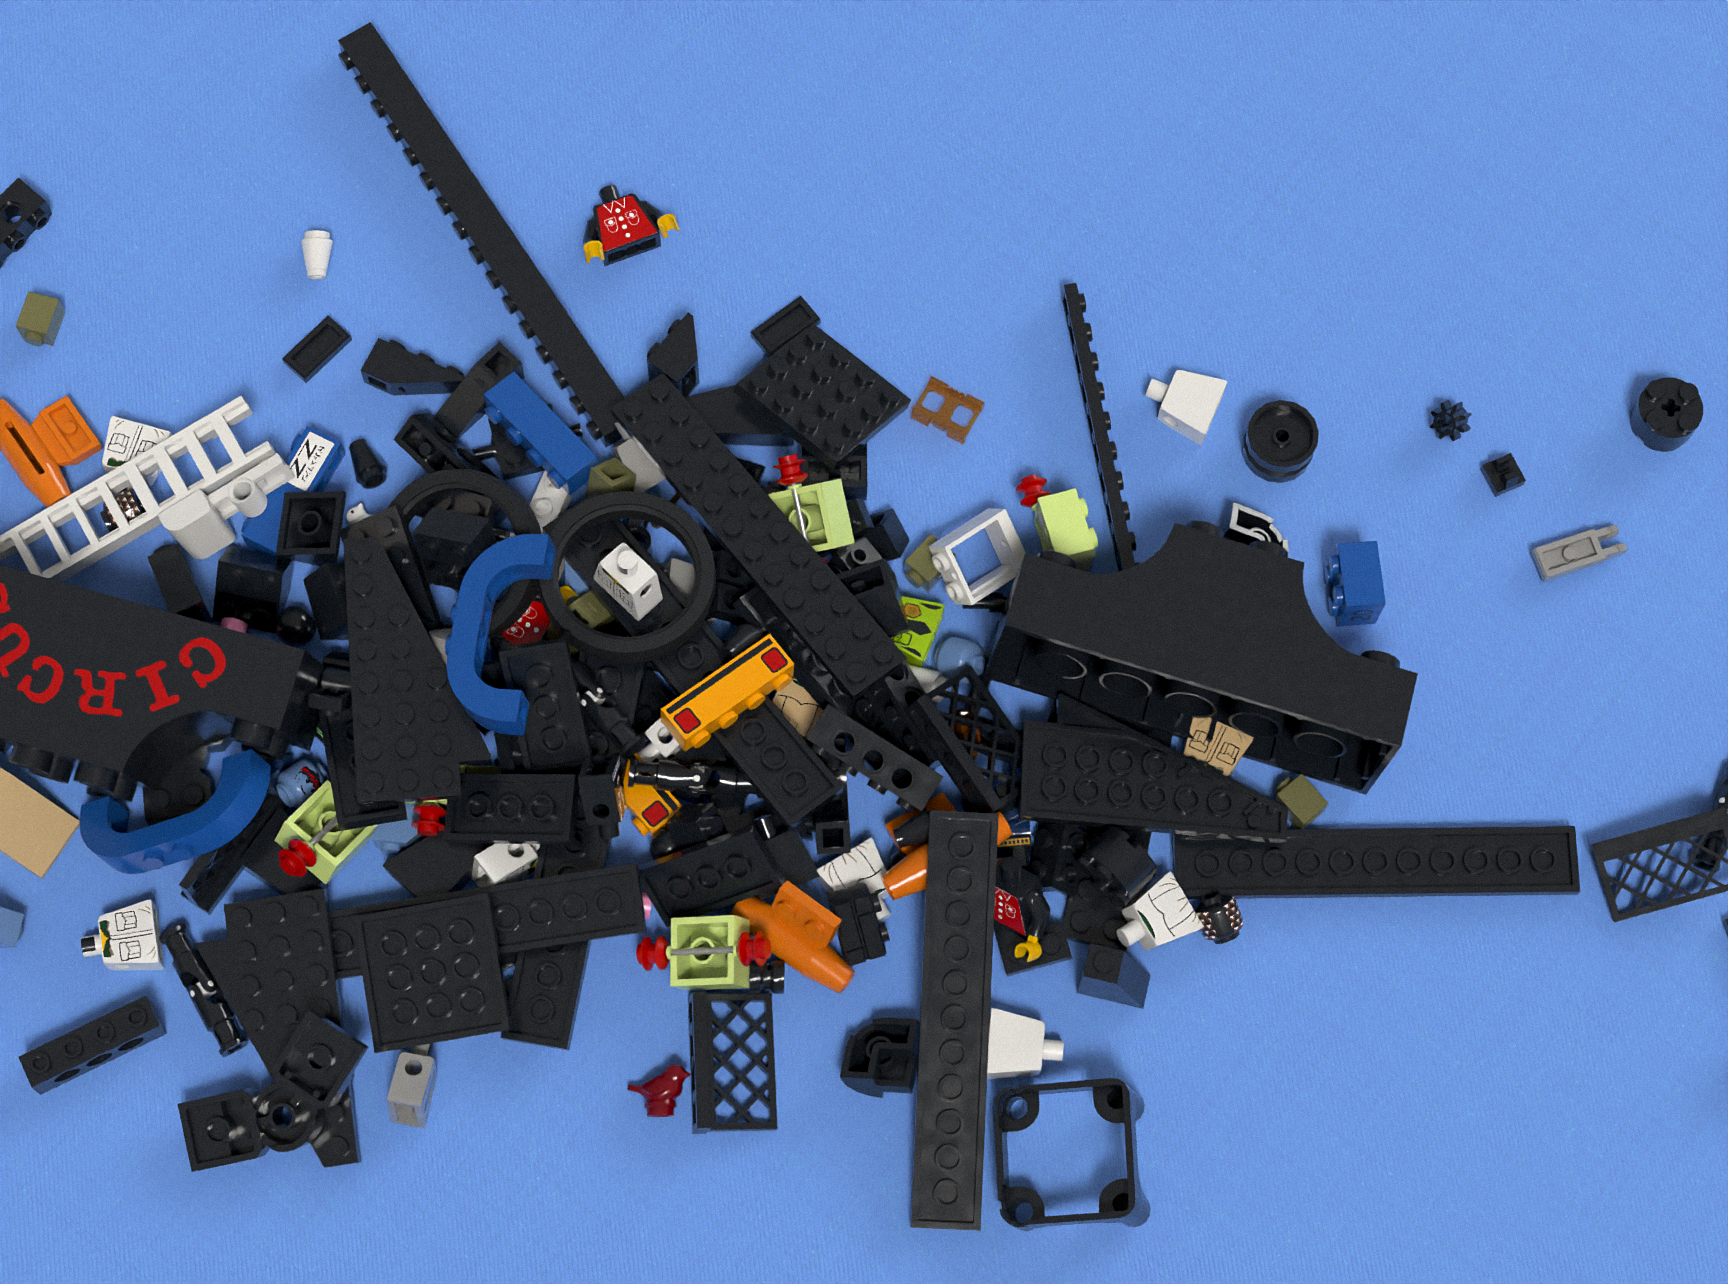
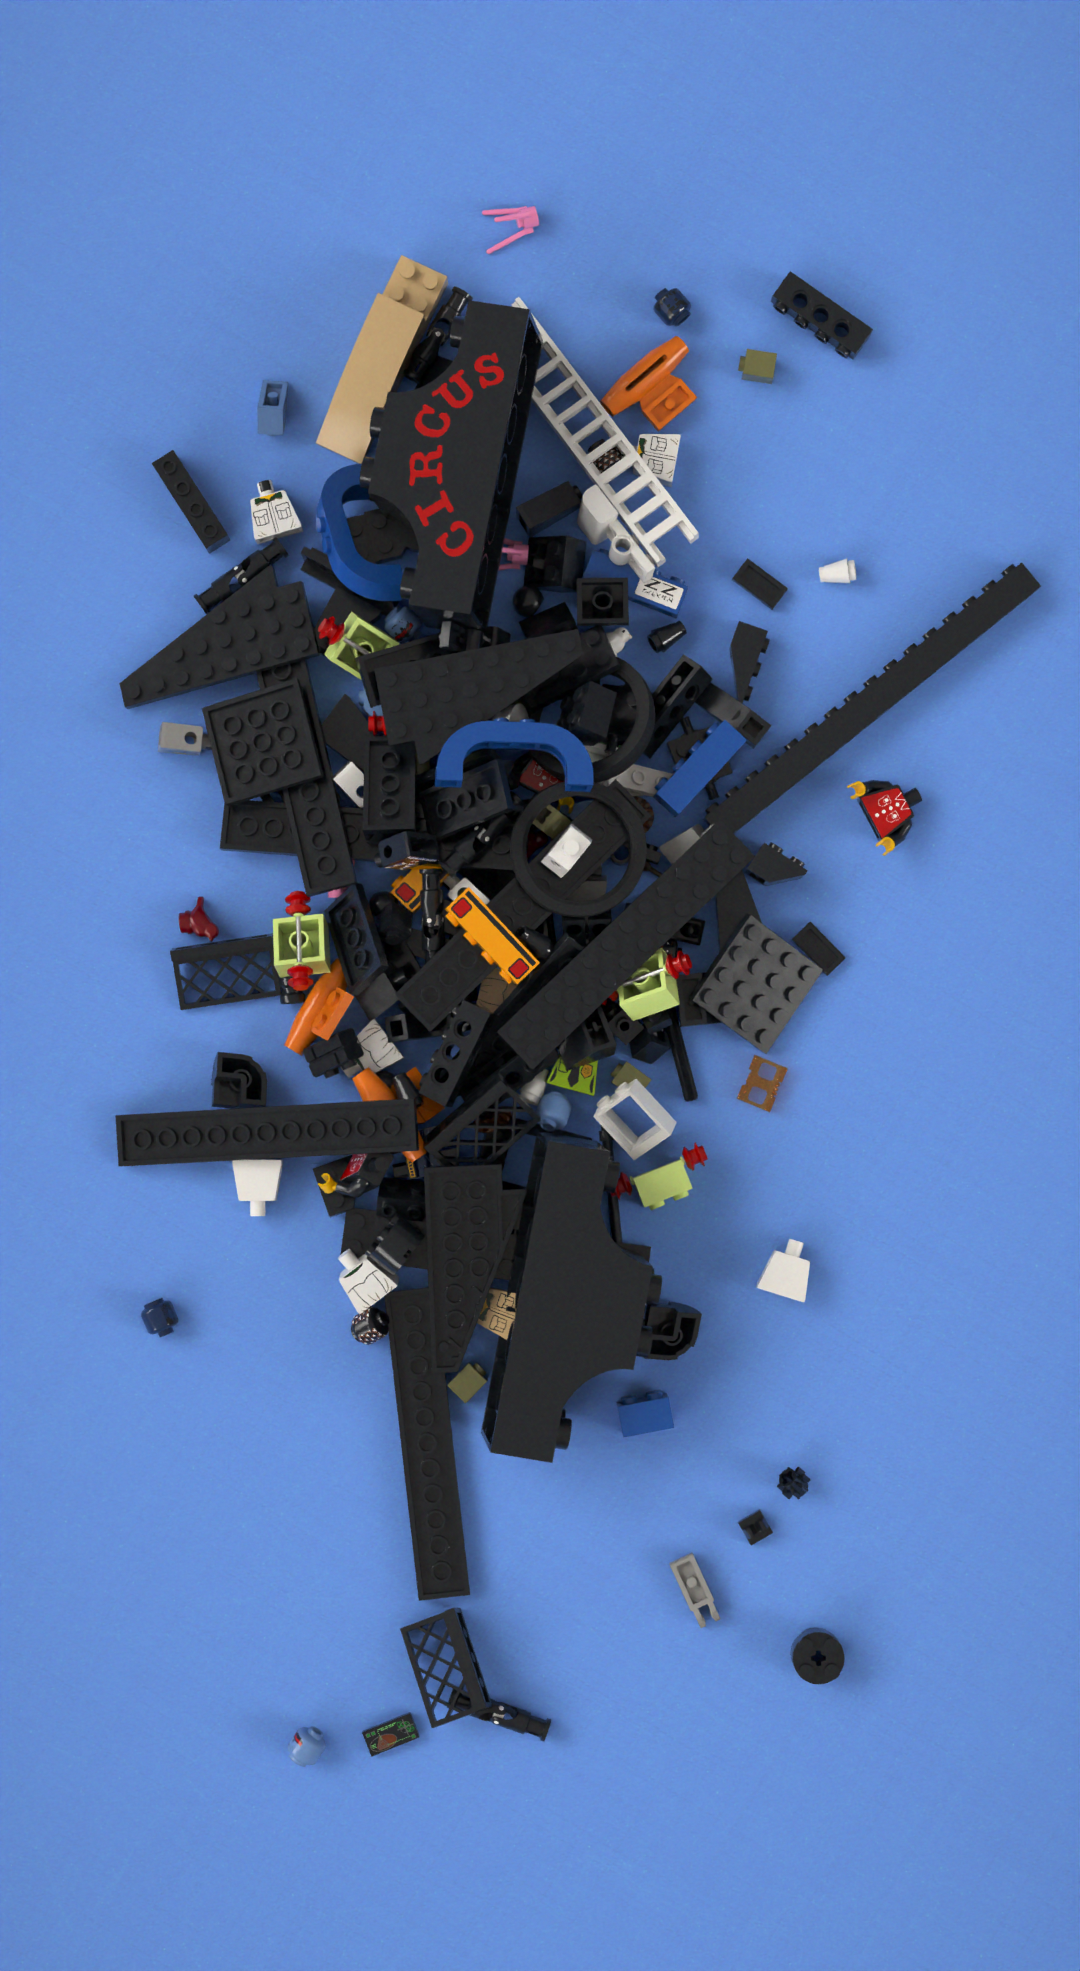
camera: 90 degrees right, 15 degrees up
black plate [178,1009,369,1172] -> none
olive brick [585,457,637,498] -> none
black piece [994,1078,1151,1231] -> none
black plate [1061,283,1140,572] -> none
black slope [1077,943,1151,1009] -> none
black wheel [1242,400,1319,483] -> none
none -> dark blue head [141,1298,179,1337]
none -> black axle [666,1006,698,1102]

